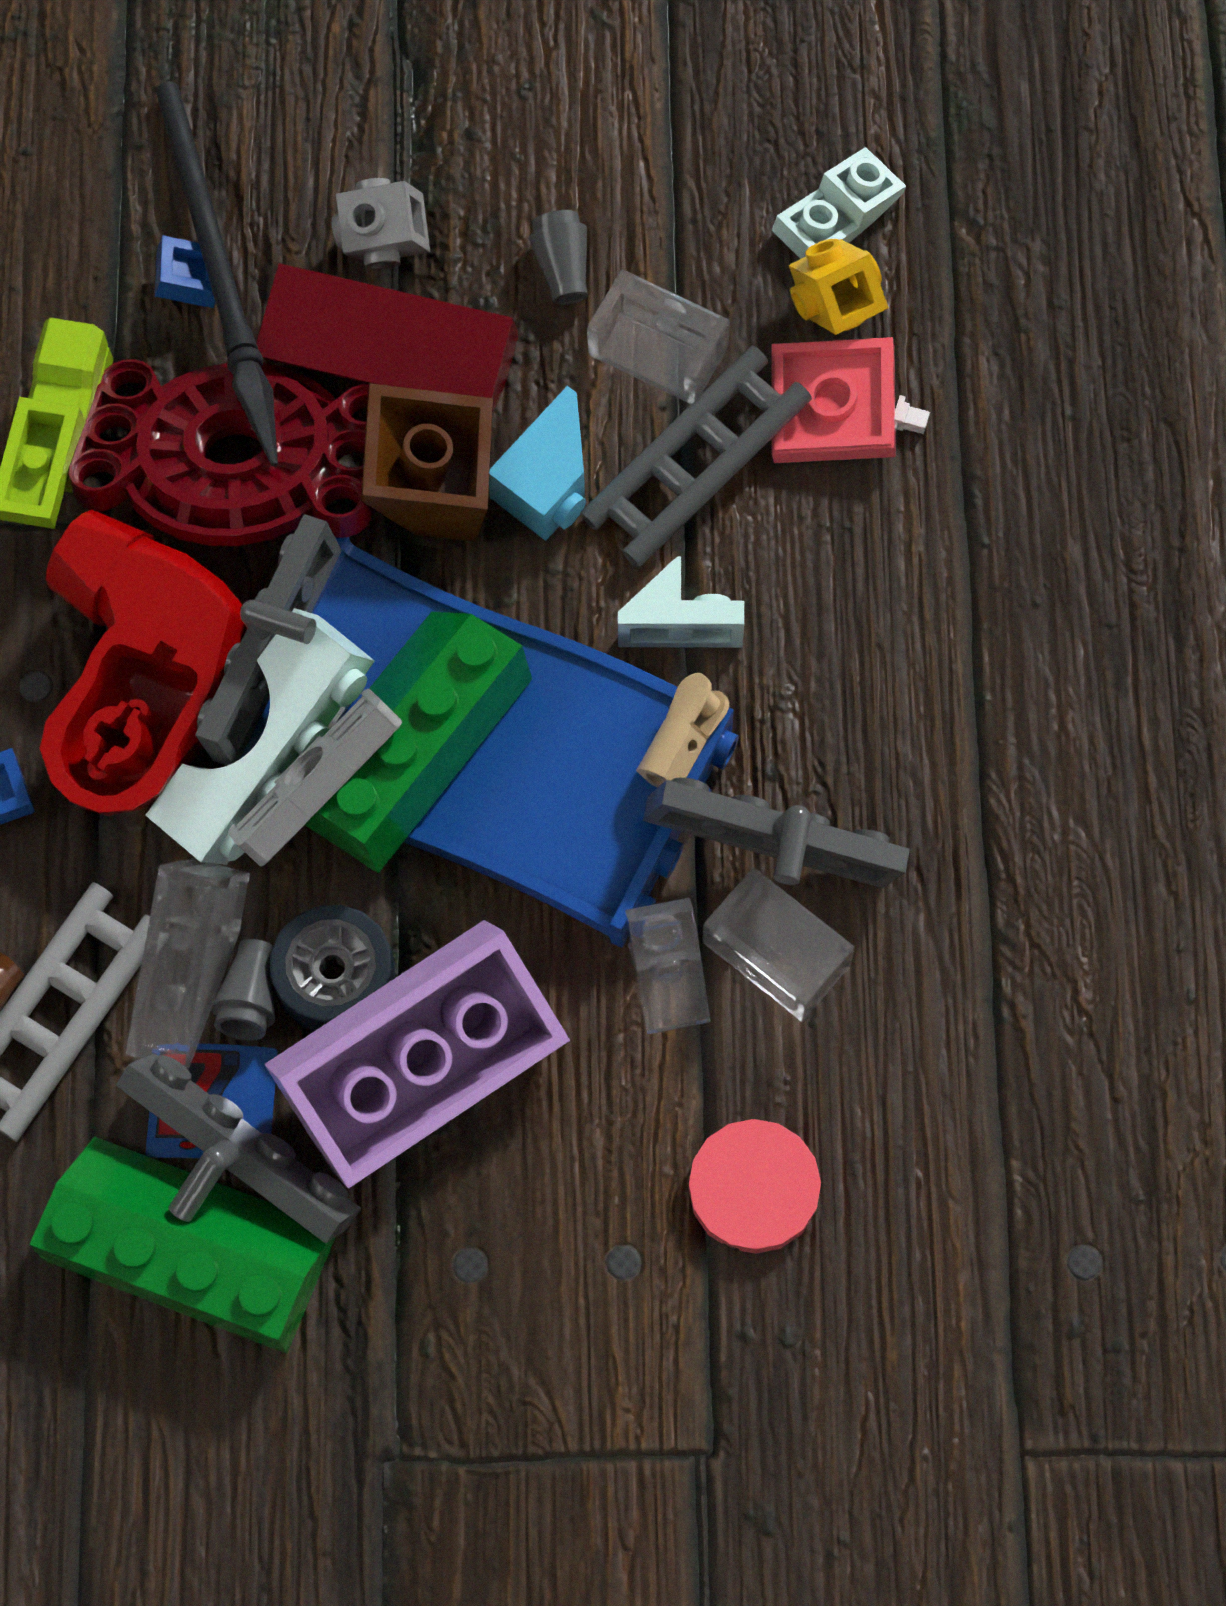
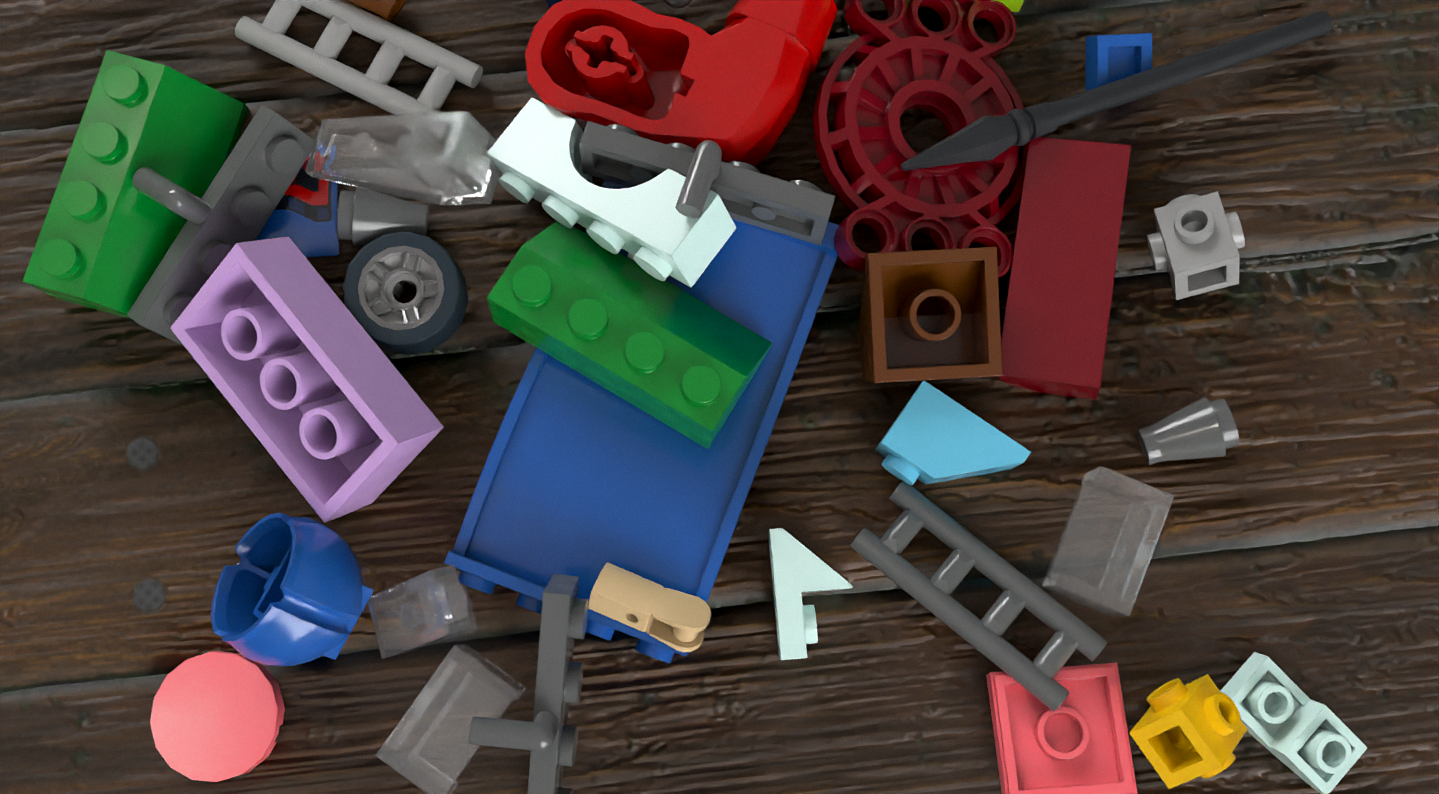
camera: 85 degrees right, 10 degrees up
light grey piece [228,689,402,866] -> none
none -> blue piece [211,513,374,666]

